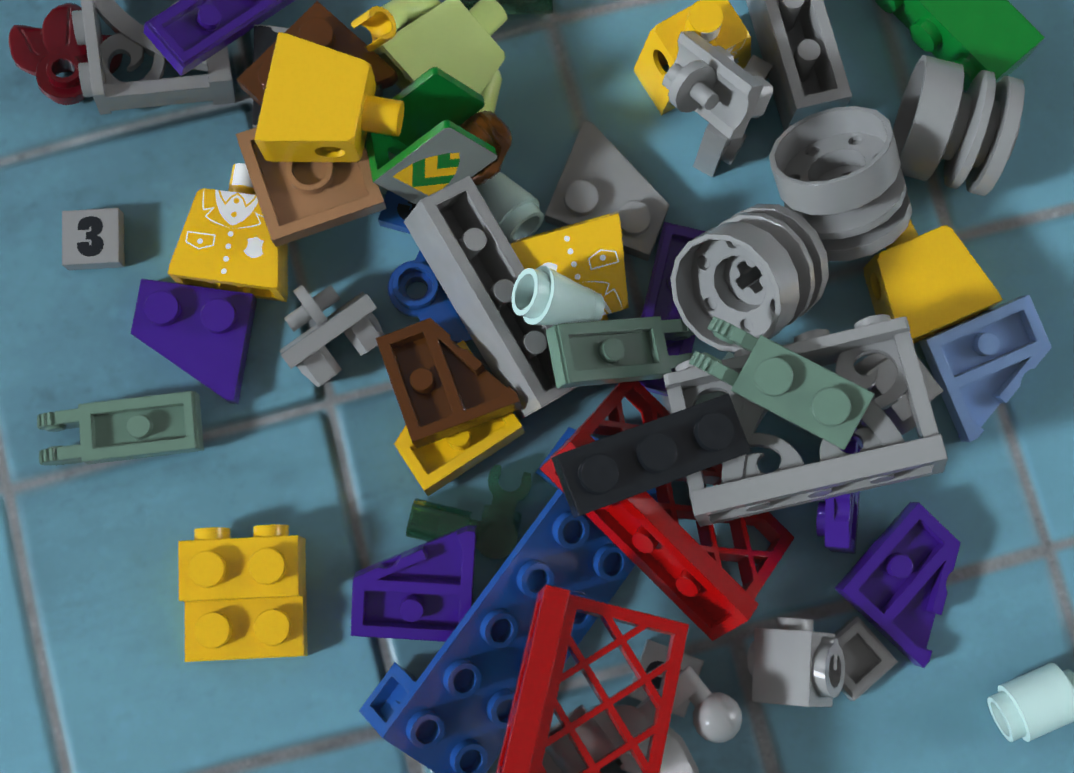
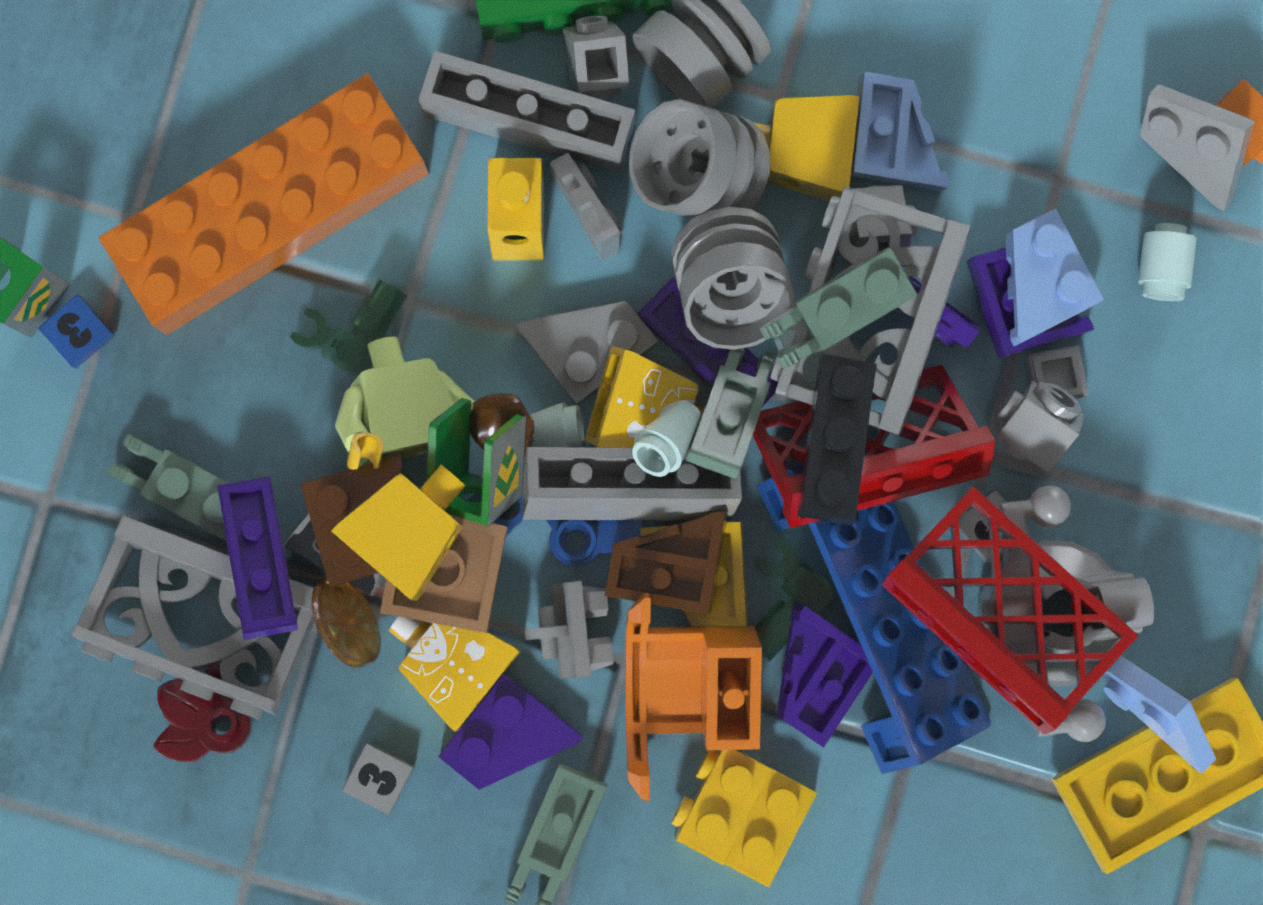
camera: 65 degrees left, 5 degrees up
light grey hips [662,31,773,140] -> none
none -> clear orange wheel [311,578,381,668]
none -> light grey brick [563,16,629,99]
none -> orange piece [625,593,762,801]
none -> light blue wing [1005,208,1104,346]

